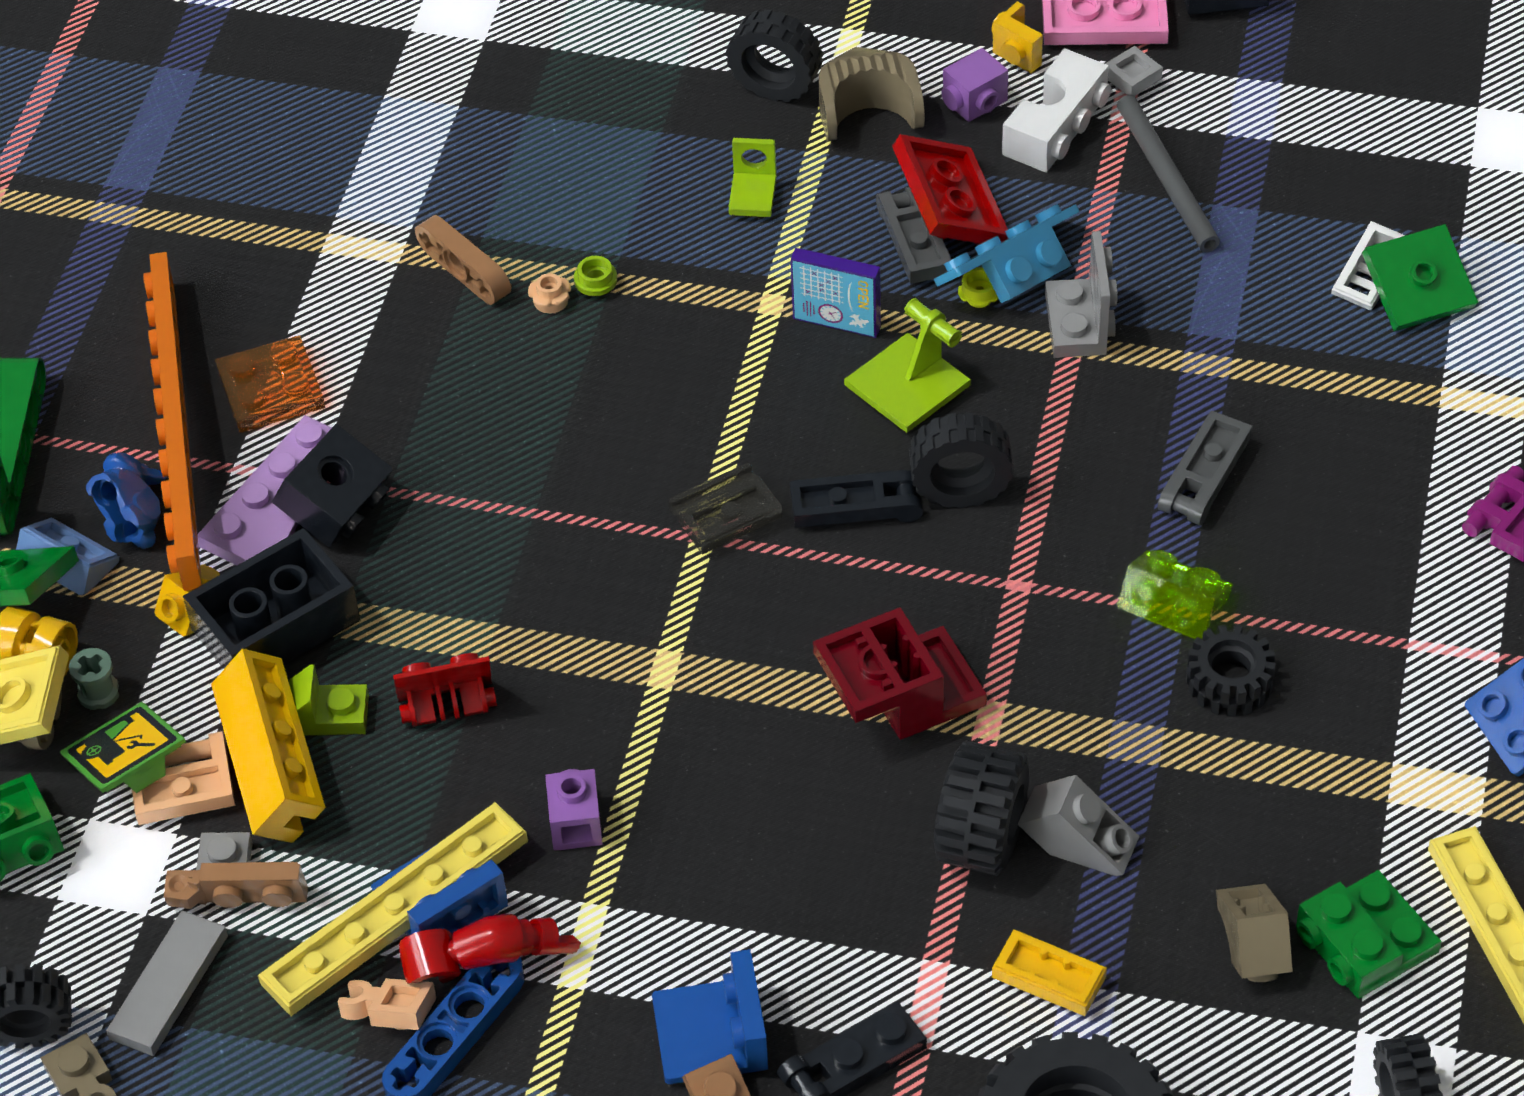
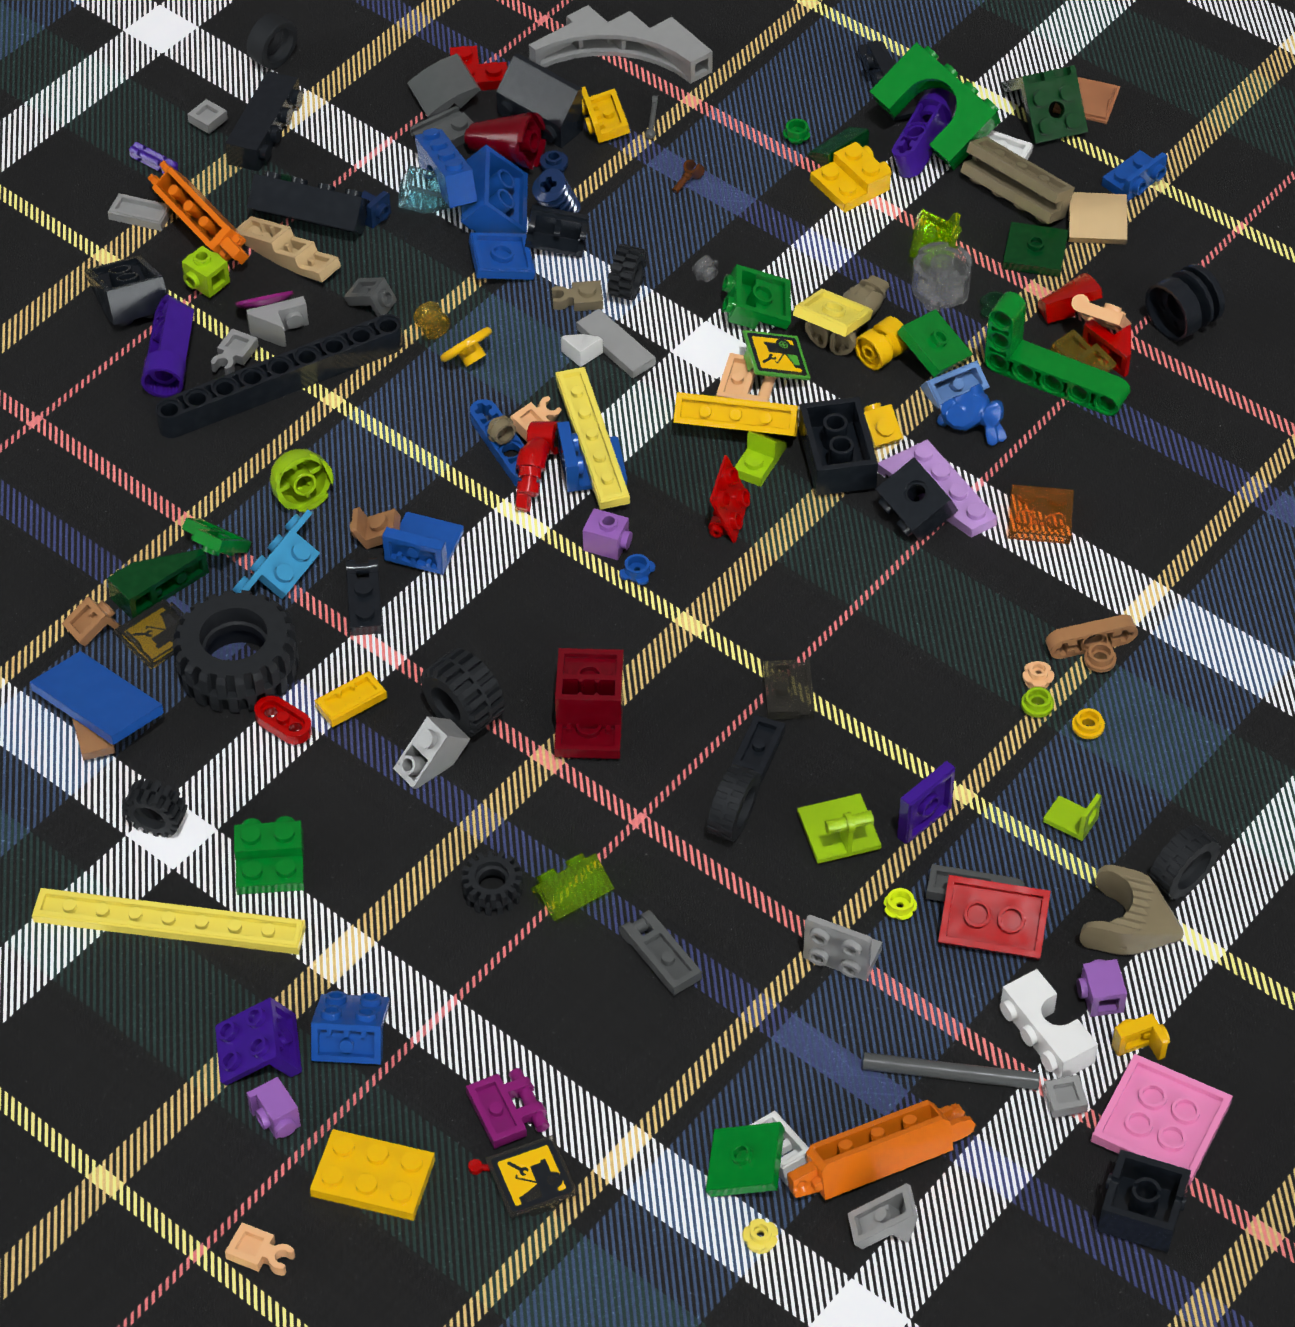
camera: 115 degrees right, 0 degrees up
sand green bush [69,648,119,710] -> none
orange plate [143,252,202,591] -> none
medium nougat hinge [164,862,308,909] -> none
light grey plate [196,832,253,870] -> none
dark azure bracket [934,204,1080,303] -> none
dark tan arch [1216,884,1293,982] -> none
none -> red plate [254,695,312,745]
none -> dark tan plate [487,415,516,445]
none -> white slope [561,334,603,367]
none -> blue plate [619,554,655,585]
none -> light yellow plate [742,1219,778,1254]
none -> orange hinge [787,1100,976,1200]
none -> light grey slope [847,1183,918,1249]
none -> yellow plate [1072,708,1105,739]
none -> medium nougat plate [1084,642,1117,673]

